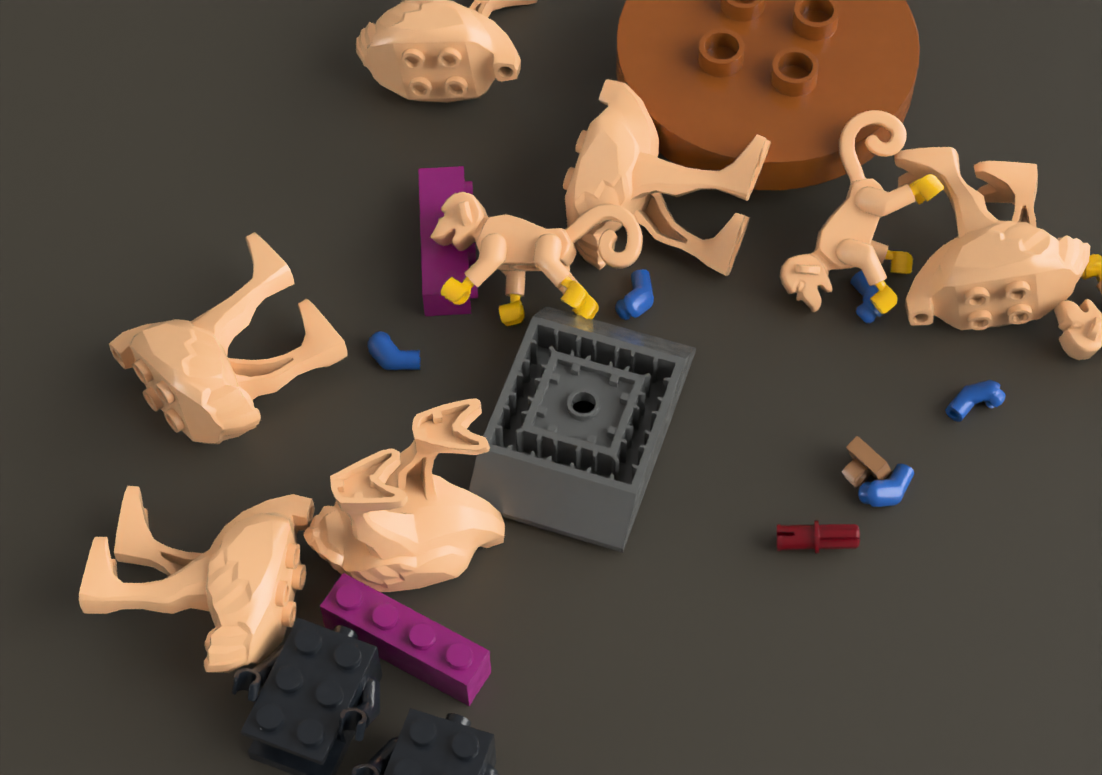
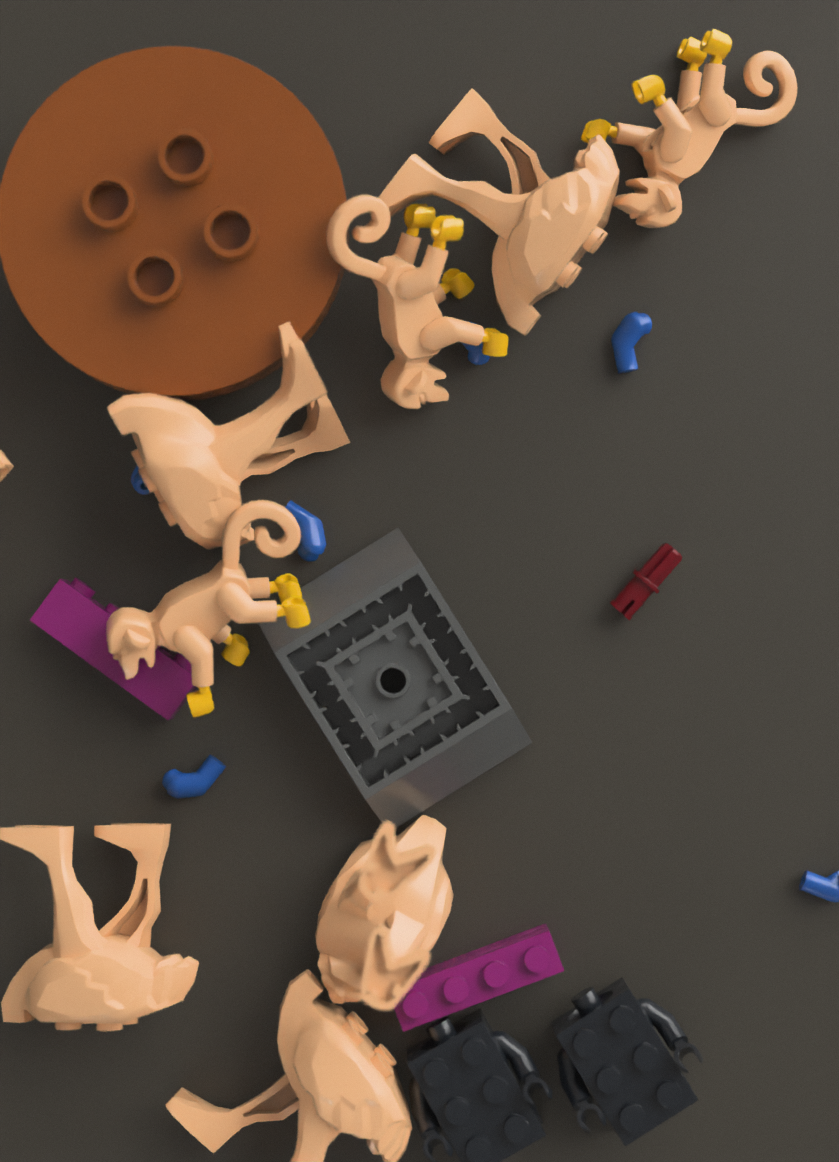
camera: 55 degrees left, 30 degrees up
medium nougat tile [842,436,892,489] -> none
blue arm [858,464,915,507] -> none

